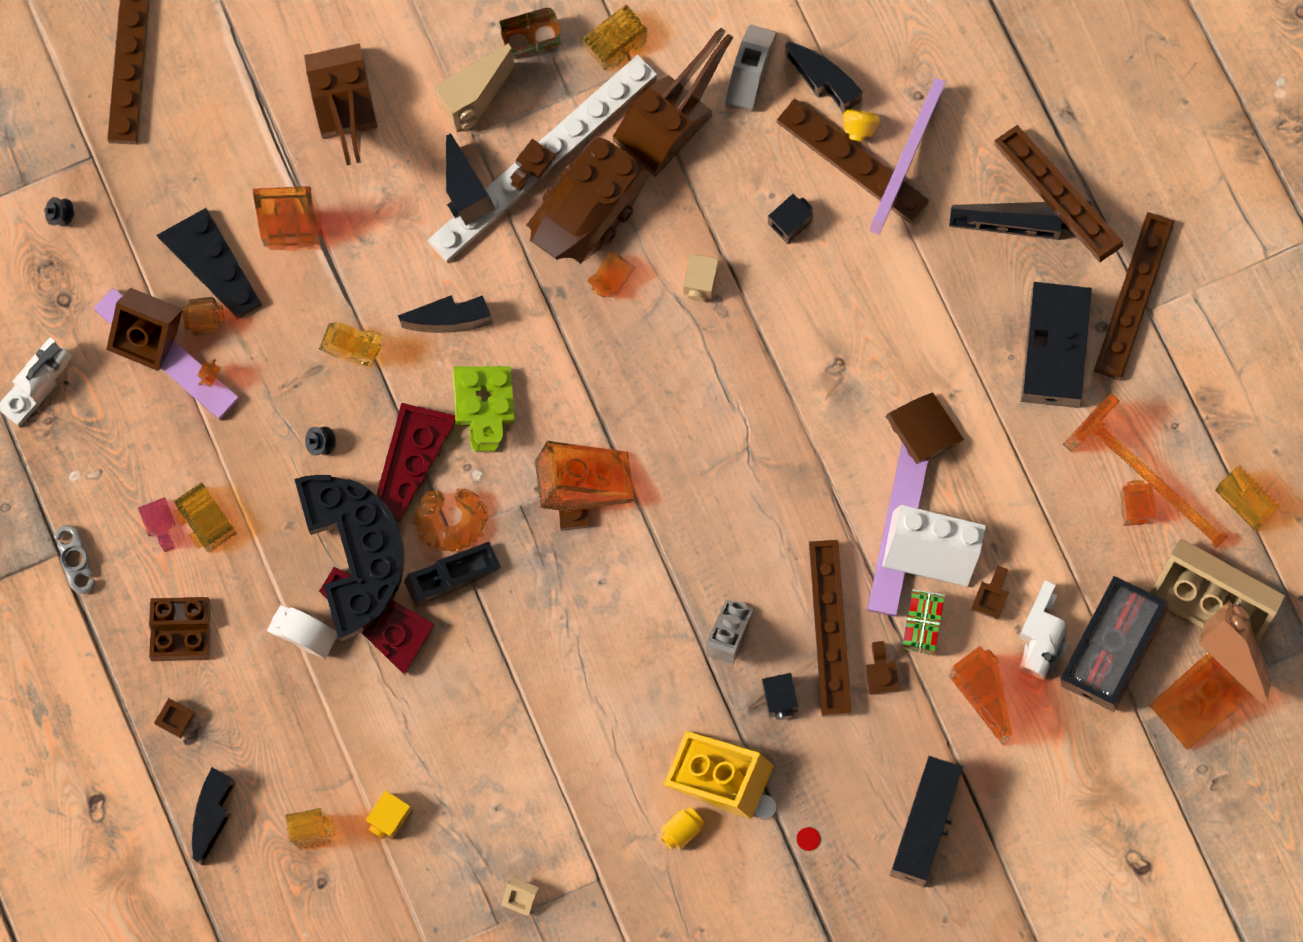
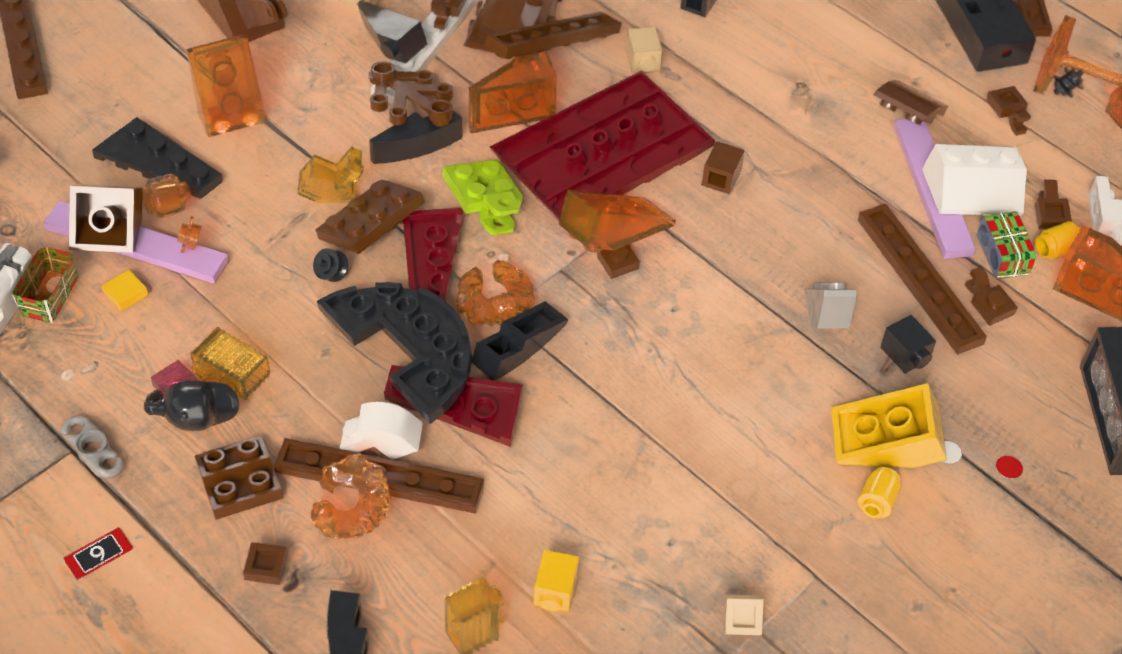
camera: 30 degrees left, 25 degrees down
clear orange bracket [587,251,636,298] -> none
none -> piece [12,247,79,323]
none -> sticker [63,527,133,580]
none -> yellow tile [101,269,148,311]
none -> black hair [144,380,239,431]
none -> reddish brown tile [274,438,484,514]
none -> clear orange piece [310,453,392,539]
none -> reddish brown plate [315,179,425,254]
none -> reddish brown plant [368,61,453,127]
none -> clear orange slope [469,52,557,134]
none -> reddish brown plate [484,11,622,59]
none -> dark red piece [489,71,715,226]
none -> reddish brown brick [701,141,745,195]
none -> reddish brown plate [986,86,1031,136]
none -> yellow brick [1035,221,1084,260]
none -> black wheel [1053,67,1084,98]

